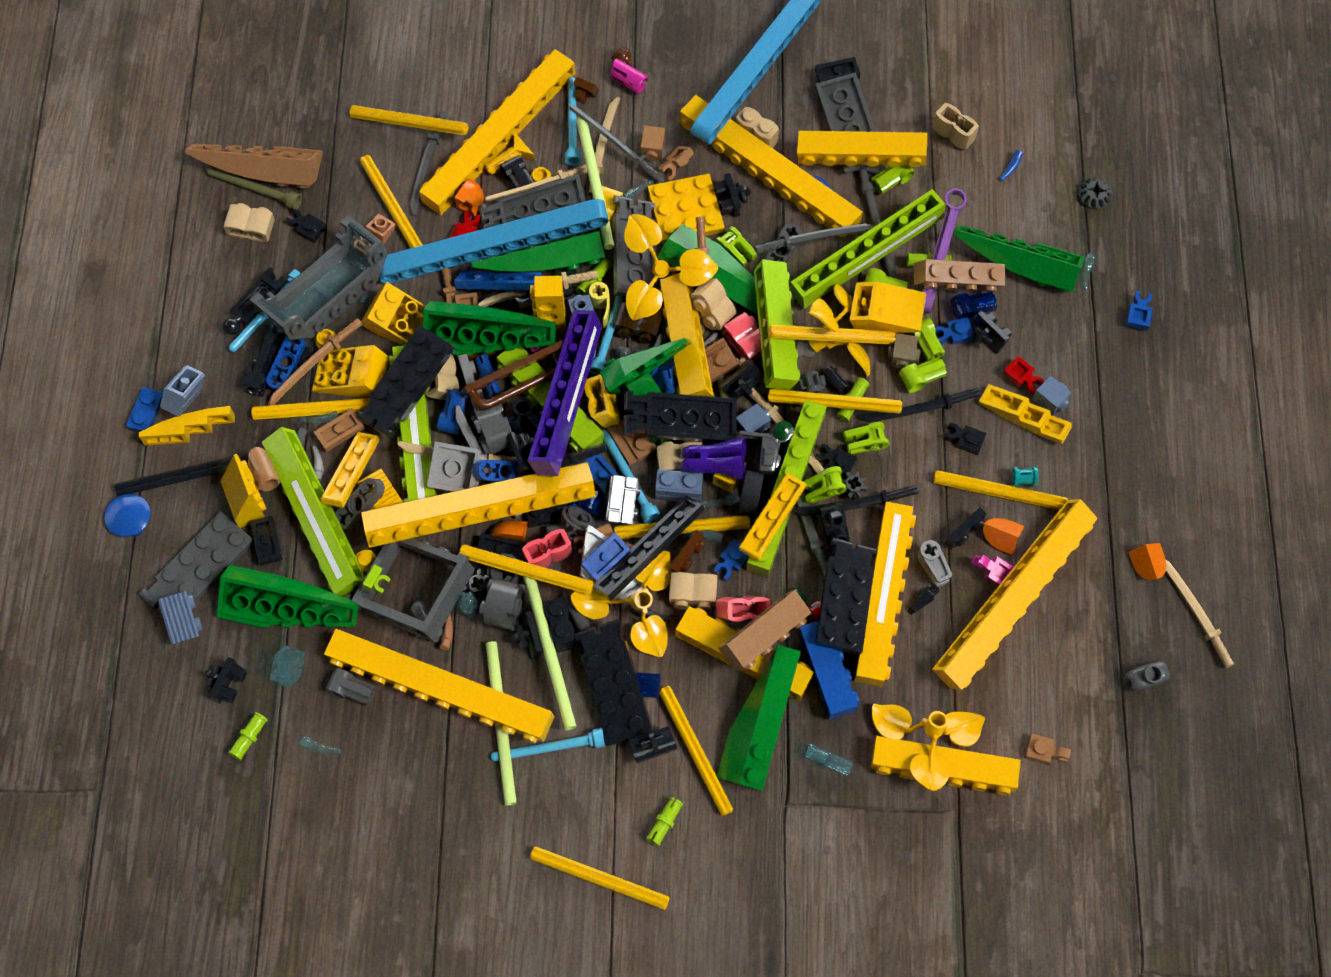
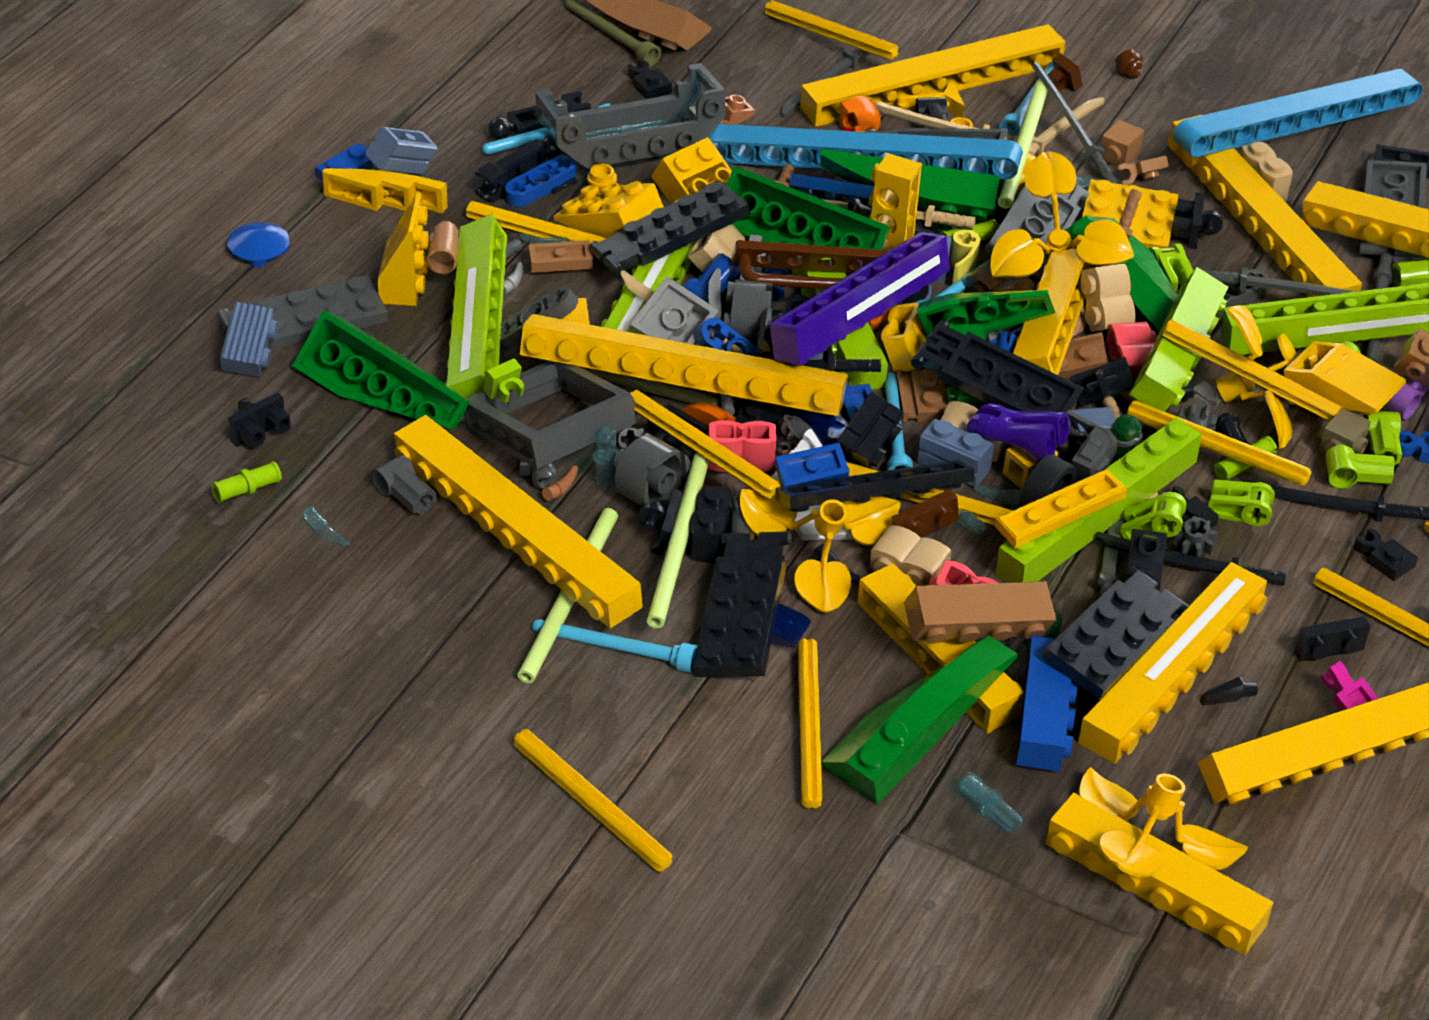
camera: 25 degrees right, 25 degrees down
black axle [115,453,249,496] -> none
tan brick [223,203,275,242] -> none
black plate [250,516,283,566] -> none
medium nougat sword [268,318,363,406] -> none
clear light blue brick [270,645,306,687] -> none
yellow tile [321,432,379,508] -> none
yellow axle [360,155,423,248] -> none
dark pink arm [609,59,648,94] -> none
black hips [629,726,677,764] -> none
lime pin [646,797,683,847] -> none
blue plate [714,539,749,582] -> none
light grey piece [917,540,952,587] -> none
orange brick [983,518,1024,555] -> none
medium nougat plate [1026,734,1071,765] -> none

